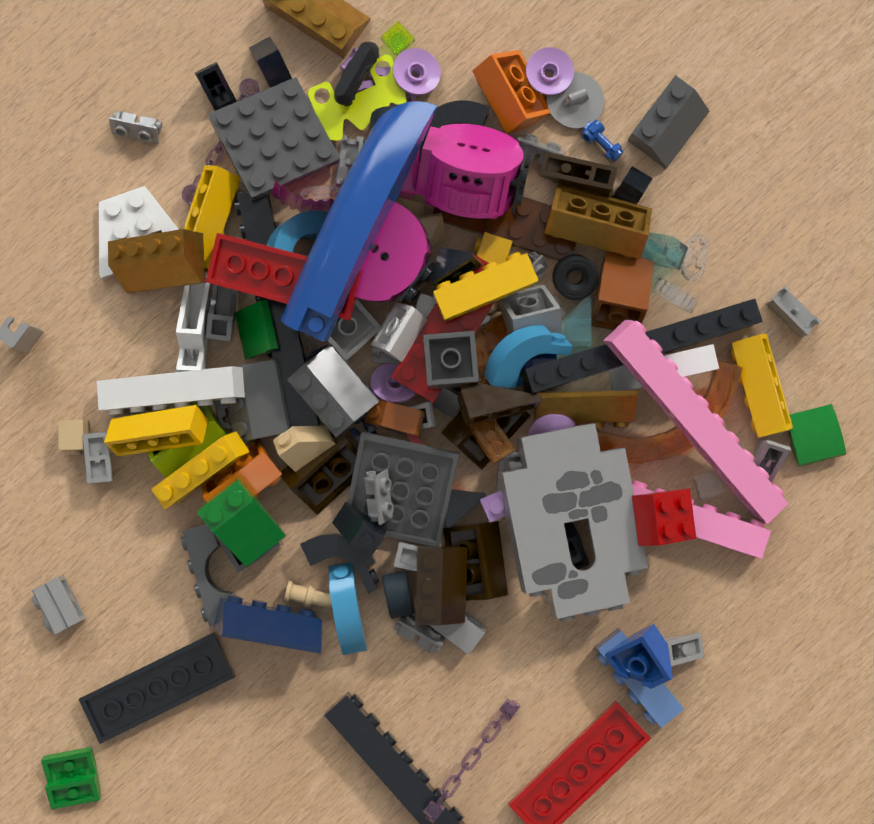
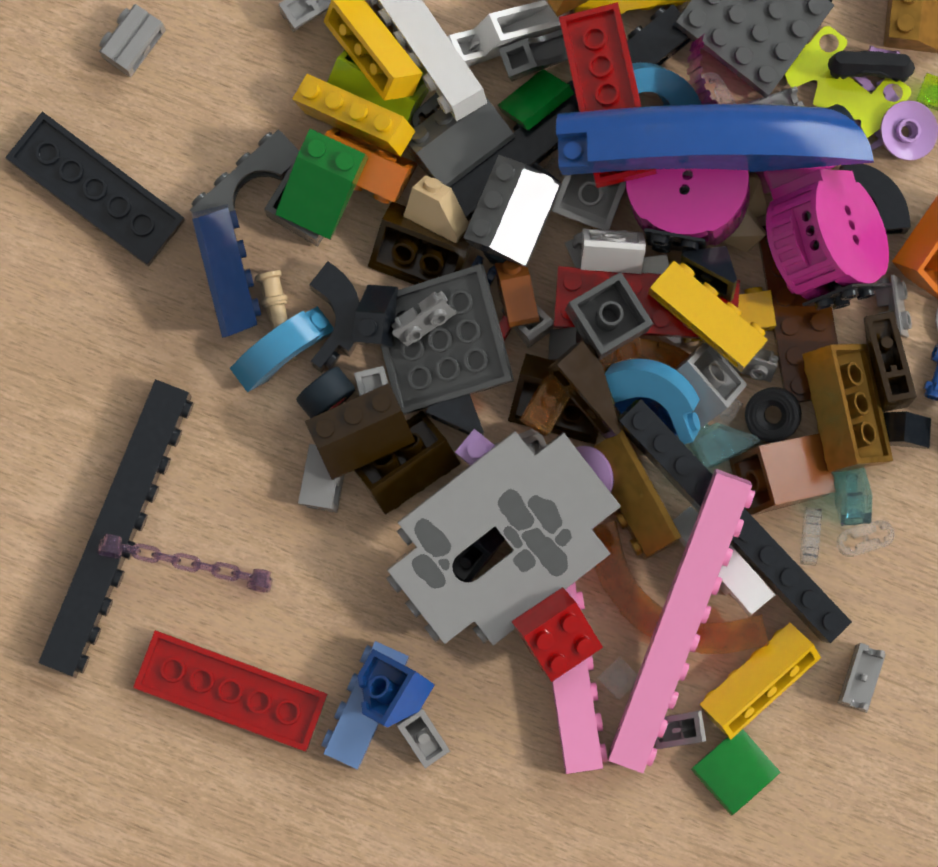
camera: 60 degrees right, 5 degrees down
lavender dish [370,364,416,403] -> none
light grey hinge [394,613,445,653] -> none

